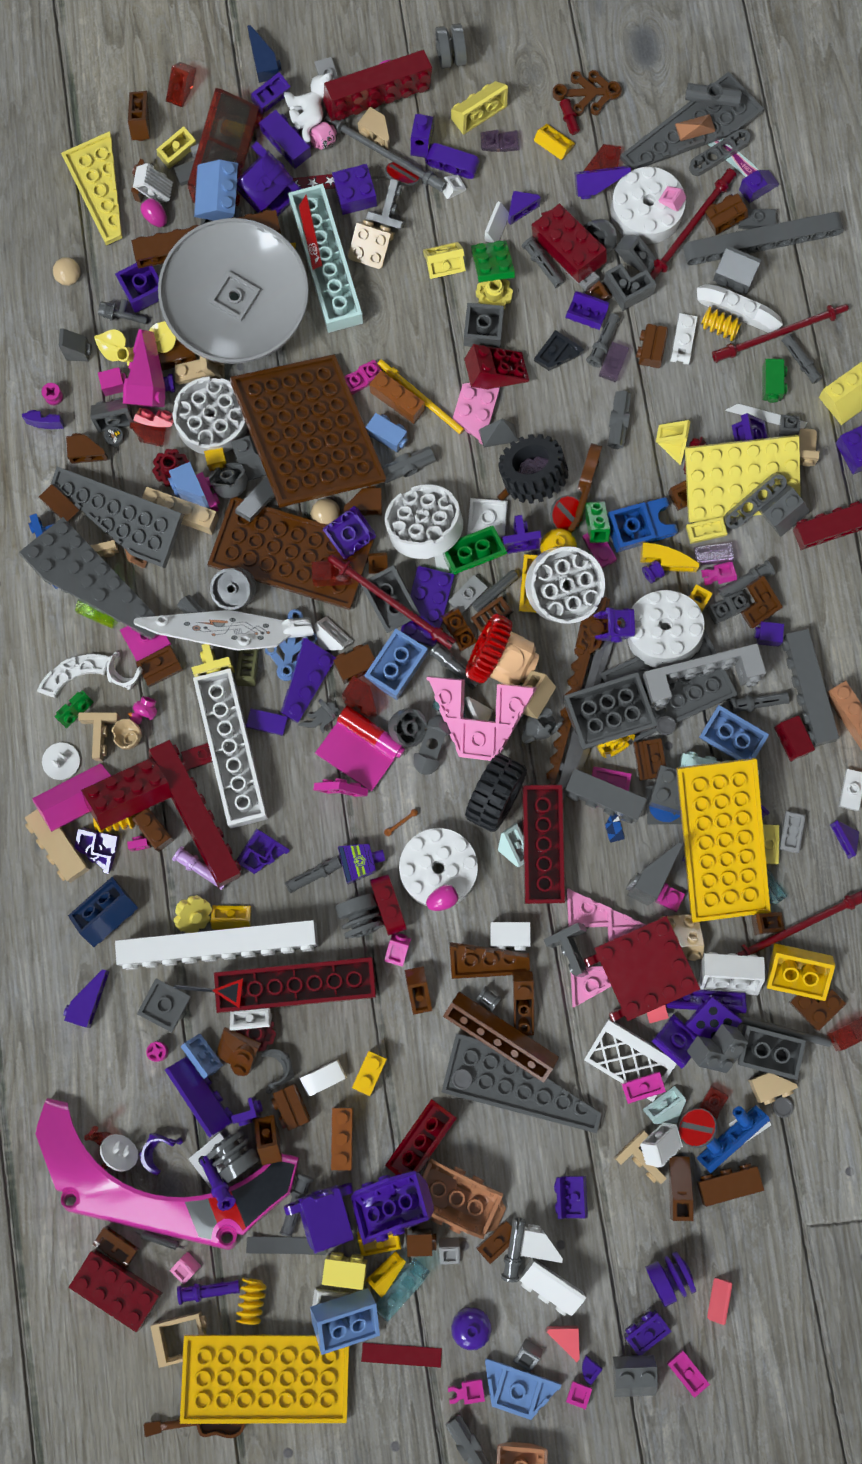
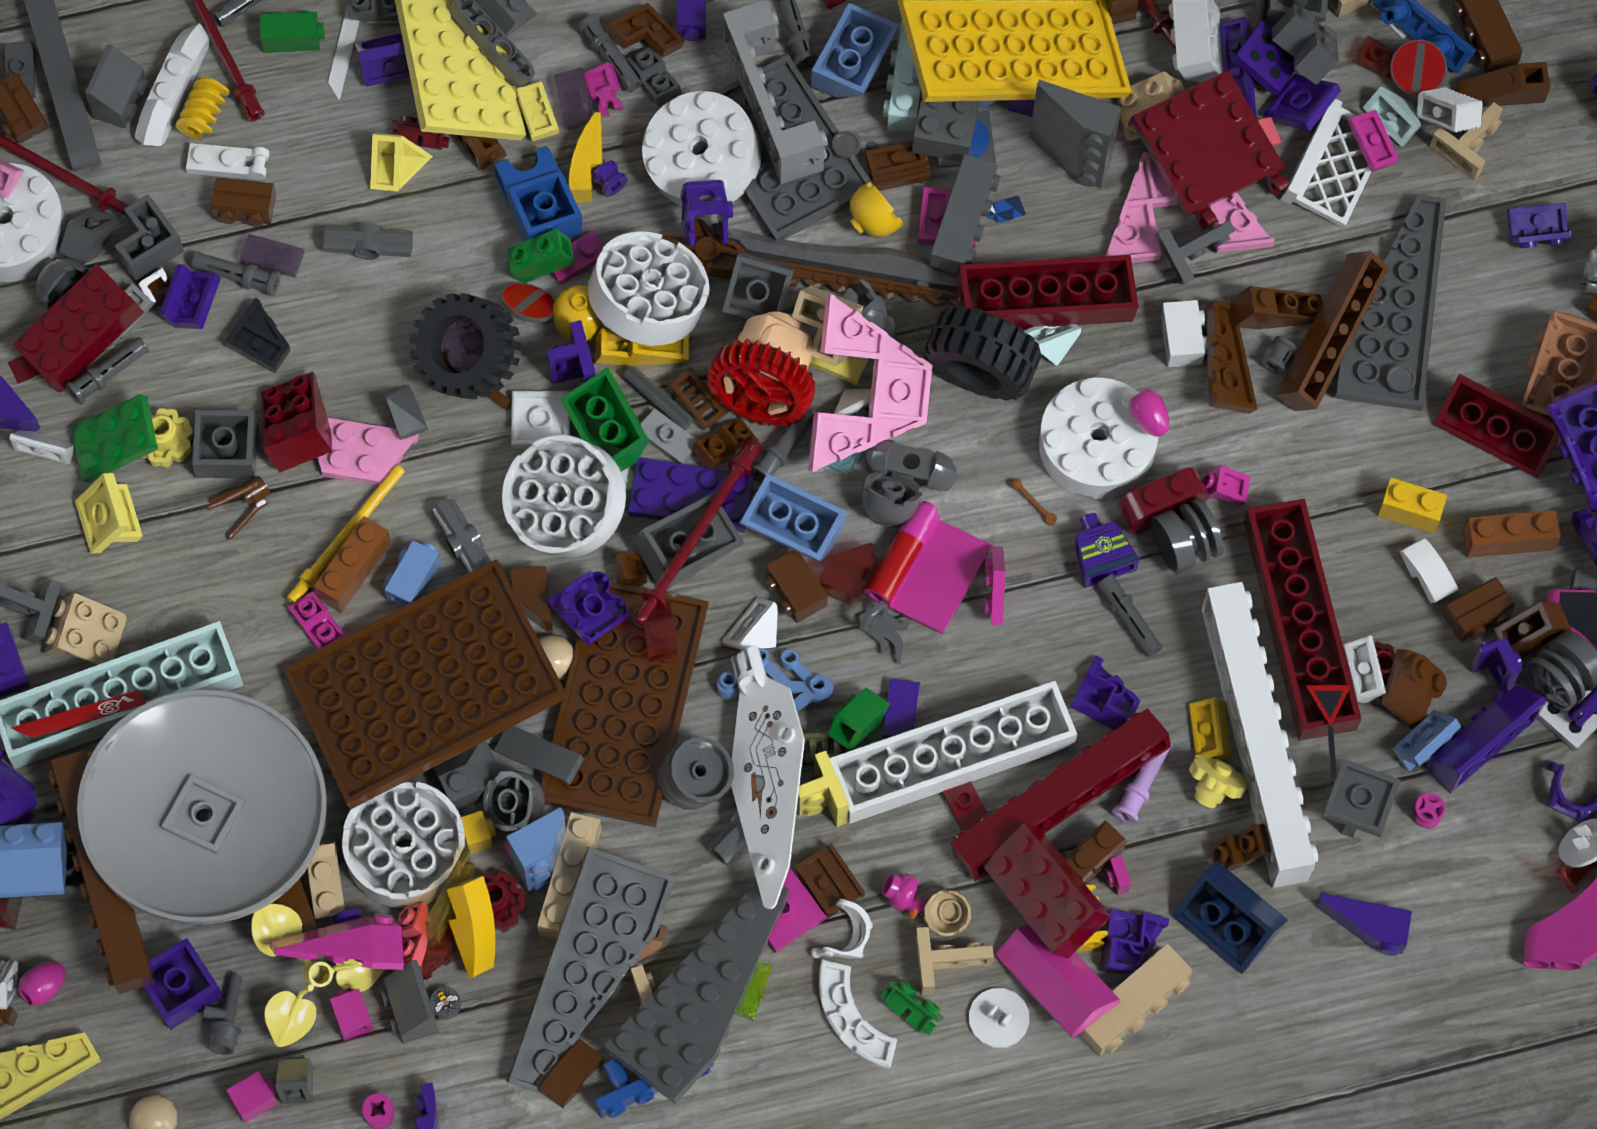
camera: 100 degrees left, 10 degrees down
reddish brown slope [66,433,108,464] -> none
dark grey helmet [261,1049,295,1094] -> none
dark purple wing [280,638,336,723] -> none
reddish brown slope [404,966,432,1015] -> none
dark grey slope [563,672,657,750] -> none
reddish brown piece [568,443,603,533] -> none
yellow plate [689,584,713,612] -> none
none -> reddish brown plant [206,475,270,540]
none -> dark pink brick [226,1071,277,1123]
none -> clear yellow piece [425,847,474,947]
none -> yellow slope [446,876,495,978]
none -> dark grey brick [722,252,795,319]
none -> green brick [827,687,890,751]
none -> reddish brown slope [1210,824,1271,871]

